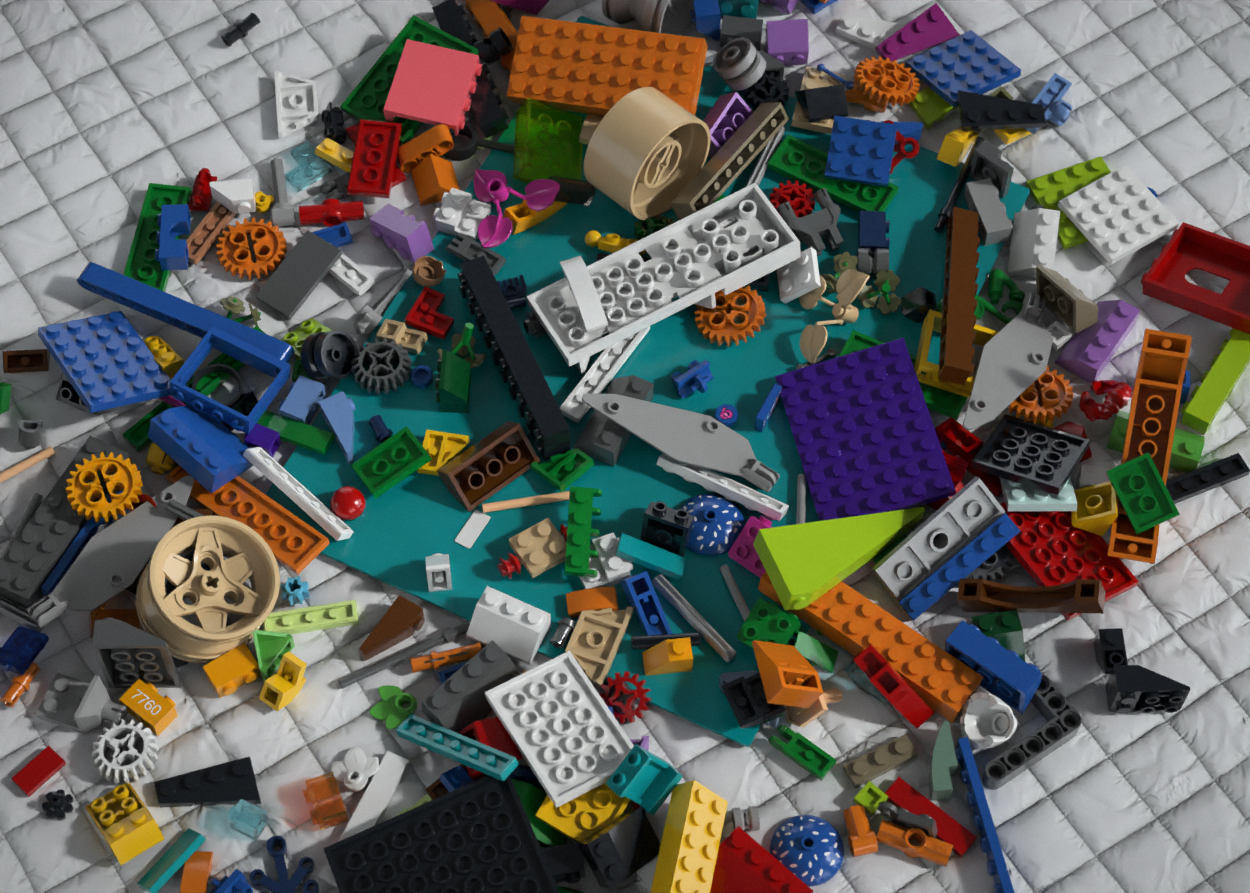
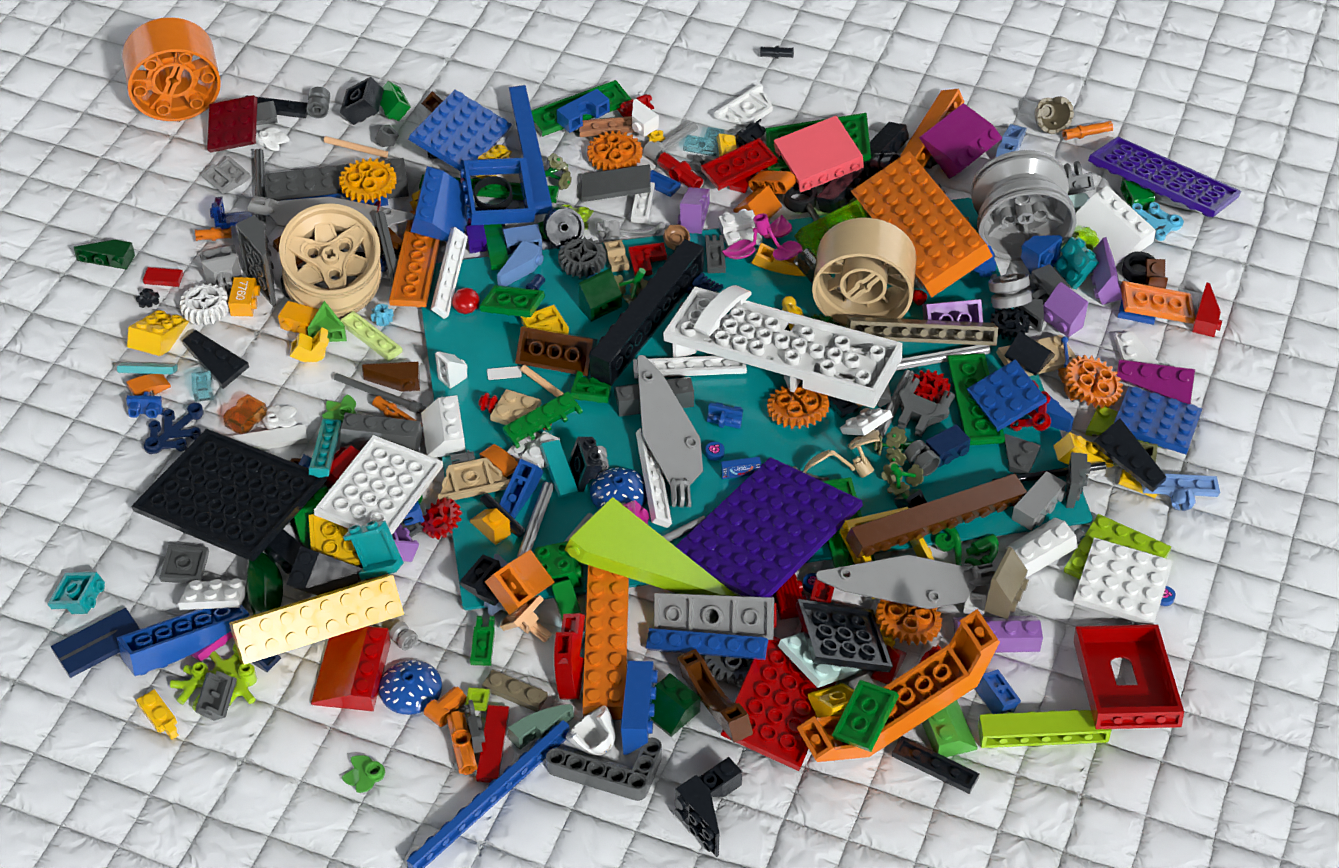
camera: 55 degrees right, 10 degrees down
none -> dark grey wing [1004,434,1041,475]

